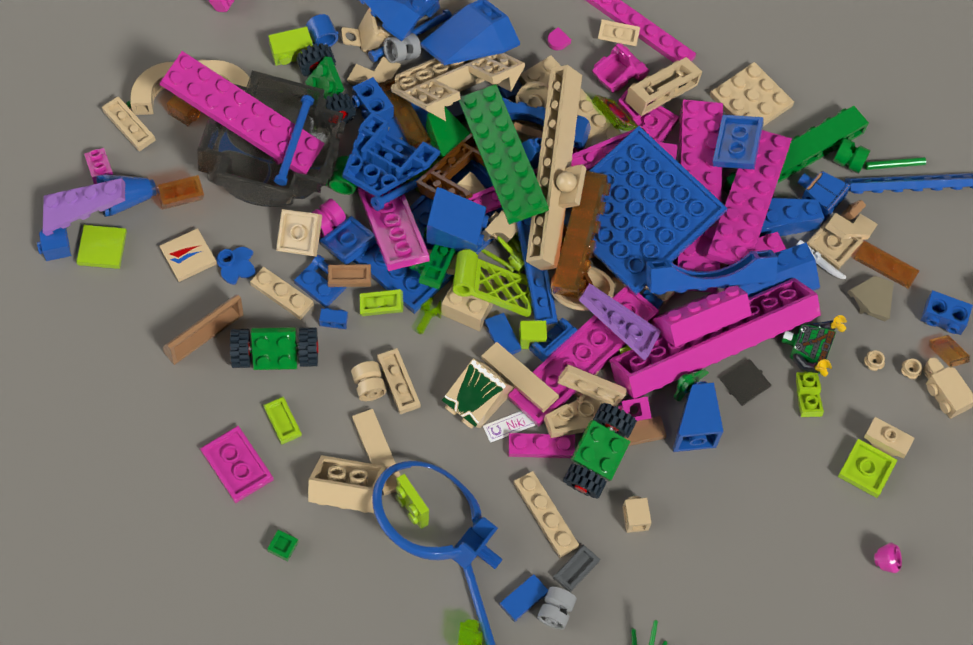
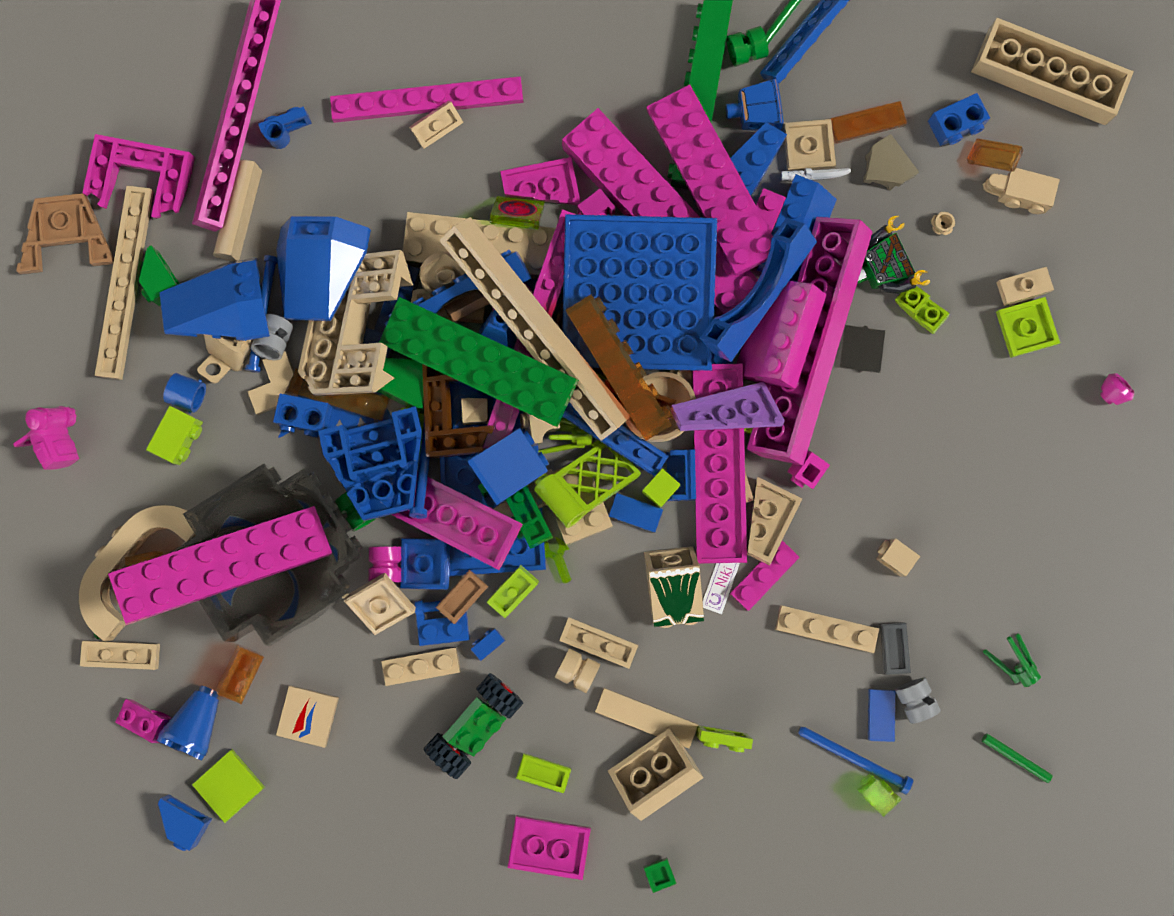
camera: 40 degrees left, 20 degrees up
medium lavender wing [43,178,125,236] -> none
medium nougat slope [163,295,243,365] -> none
blue plate [216,247,255,285] -> none
blue bar [274,95,314,186] -> none
plate [297,43,356,128] -> none
blue brick [372,461,503,570] -> none
tan tile [481,342,559,413] -> none
dark pink tile [547,27,571,51] -> none
tan tile [556,164,586,208] -> none
tan plate [558,365,627,406] -> none
plate [563,403,637,499] -> none
dark pink piece [592,43,649,93] -> none
medium nougat tile [624,416,667,446] -> none
tan brick [625,57,702,116] -> none
blue slope [673,381,724,452] -> none
green plate [674,369,709,401] -> none
tan plate [710,62,794,127] -> none
blue plate [713,115,764,169] -> none
tan tile [825,213,878,240] -> none
medium nougat tile [840,200,866,221] -> none
tan plate [901,359,922,379] -> none

